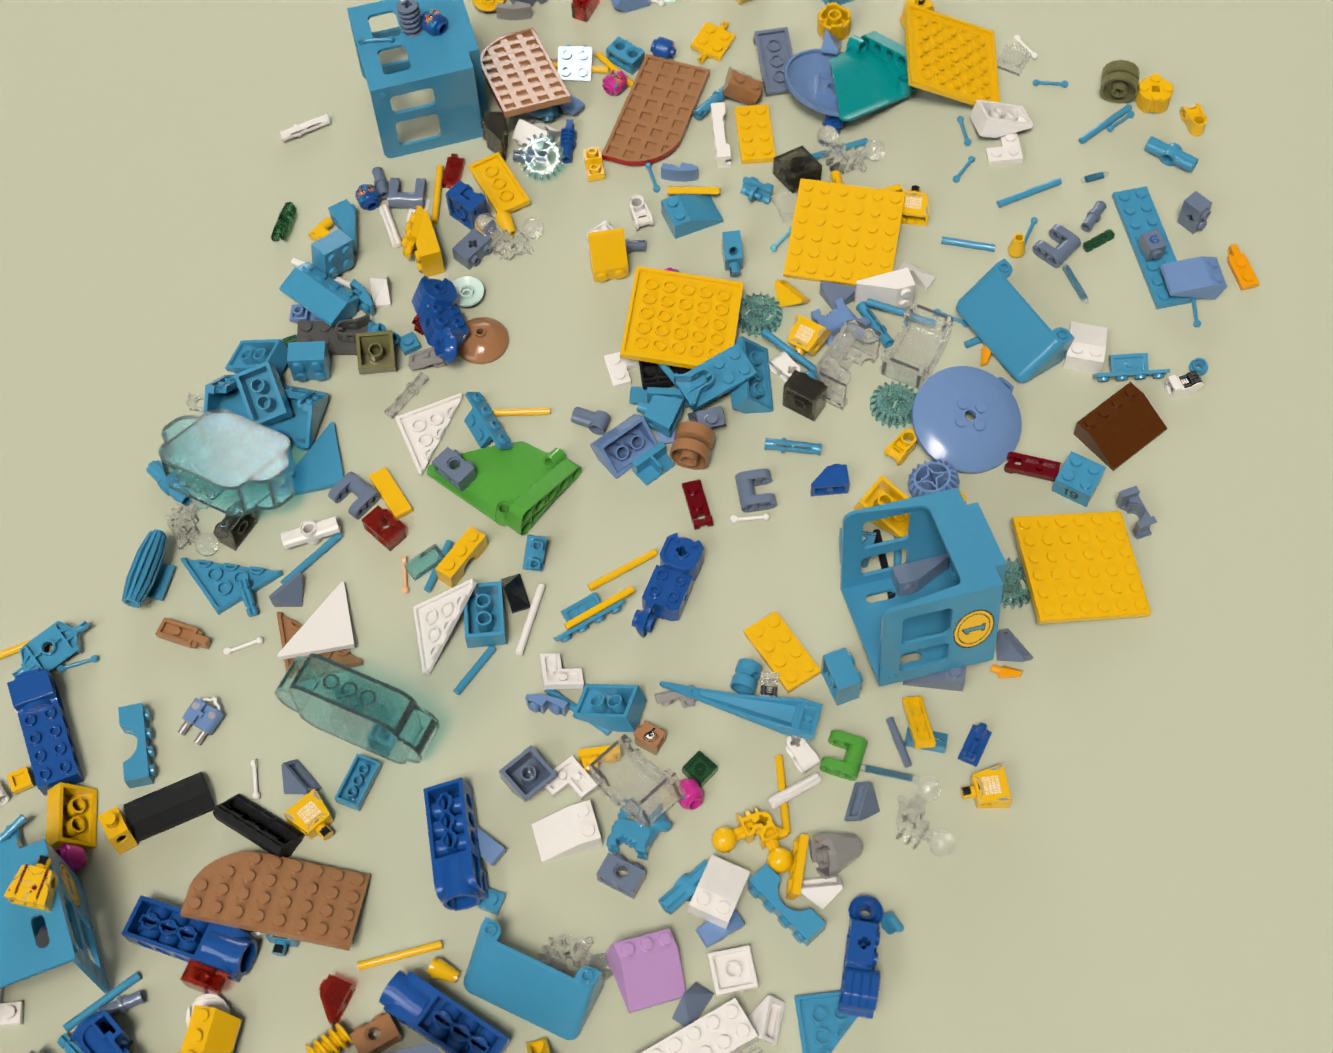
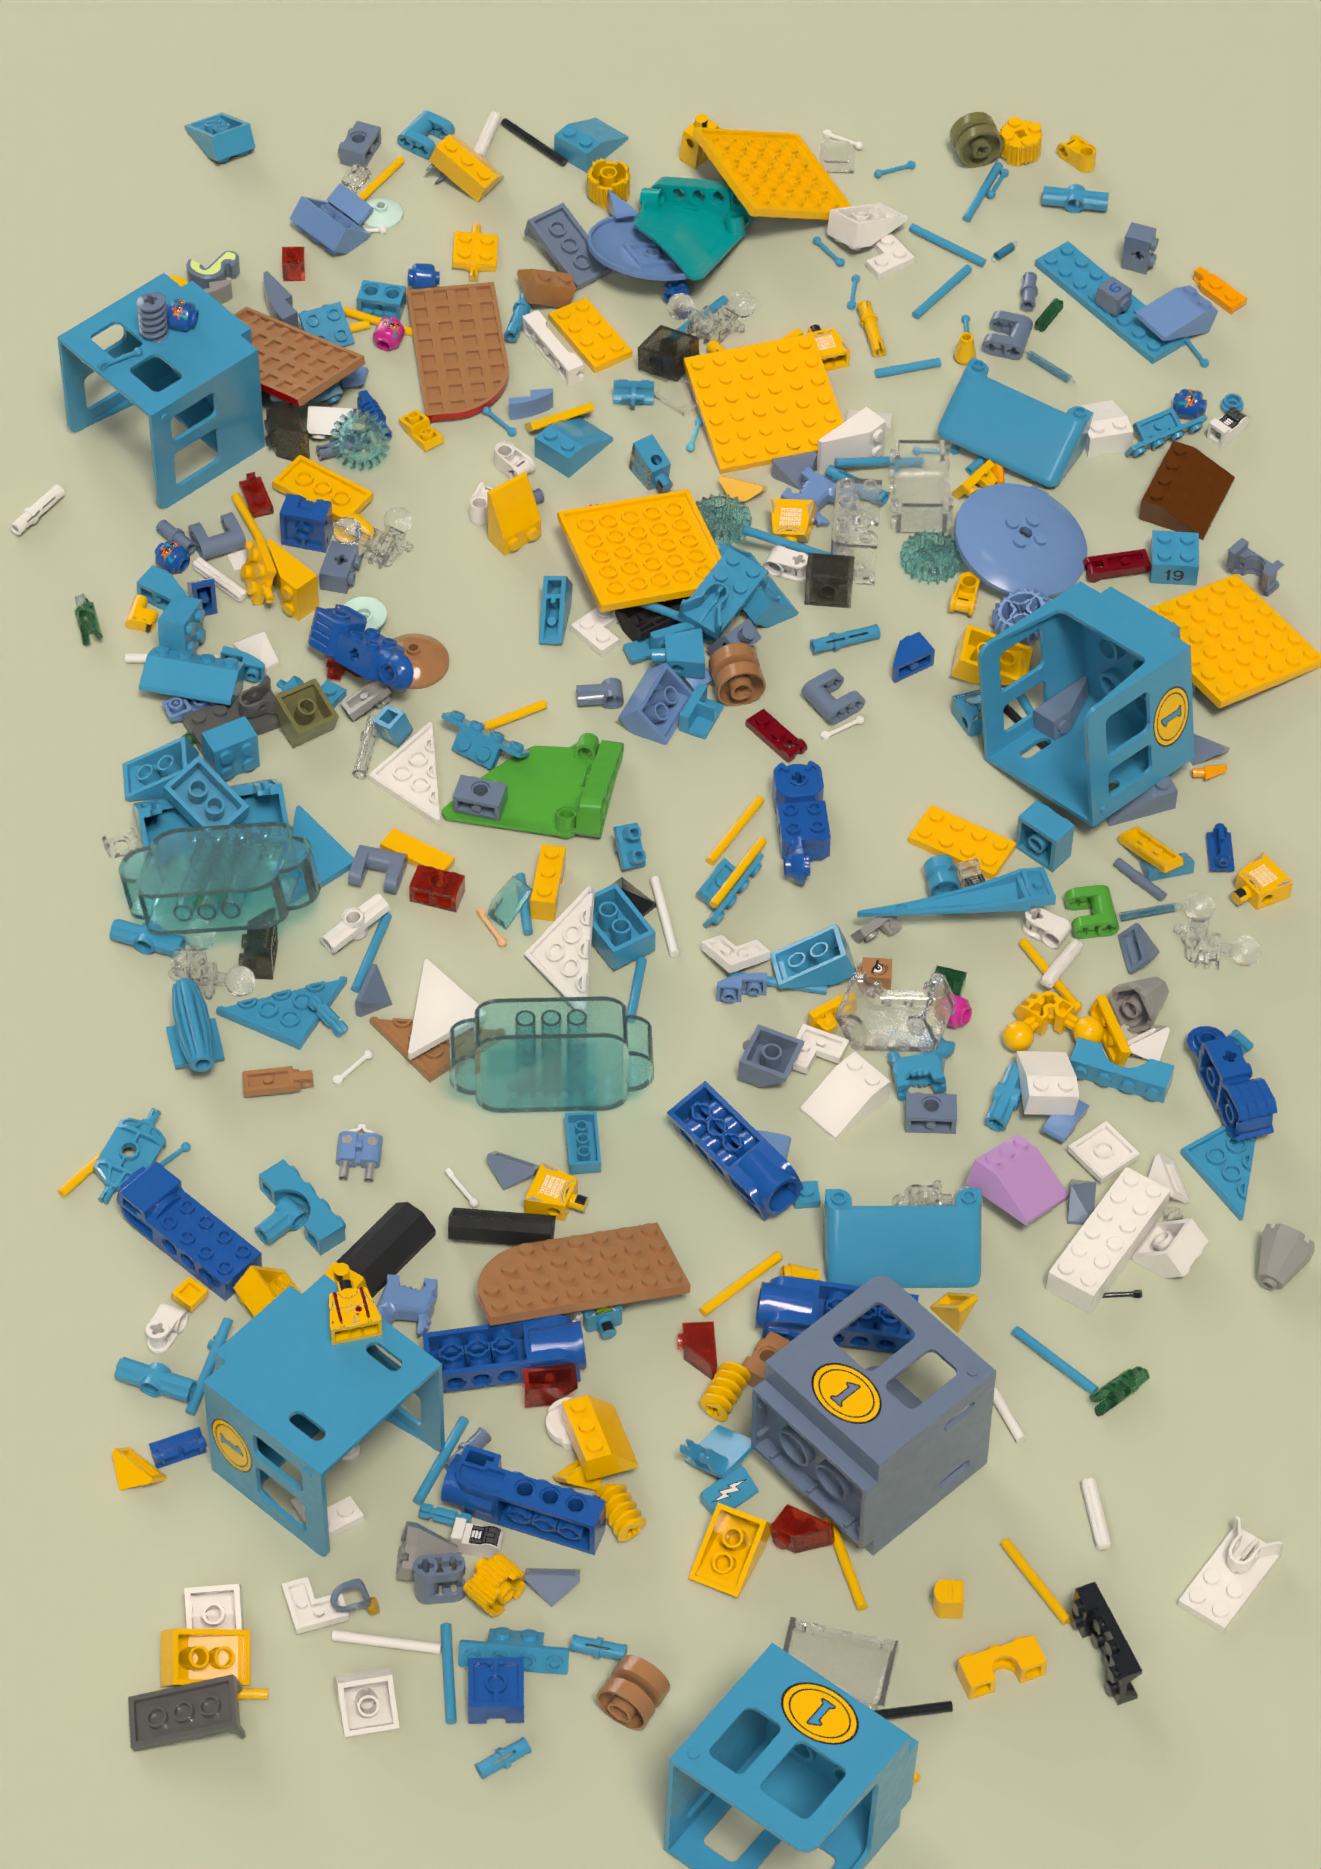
camera: 30 degrees left, 10 degrees down
none -> blue slope [187,578,218,616]
none -> dark azure piece [255,1197,309,1245]
none -> sand blue slope [263,271,298,328]
none -> dark azure brick [373,704,413,747]
none -> medium blue animal [376,1274,438,1336]
none -> dark azure slope [539,576,573,645]
none -> yellow pin [857,300,886,357]
none -> dark azure bar [909,223,986,267]
none -> yellow hinge [952,459,998,499]
none -> blue head [1173,389,1207,420]

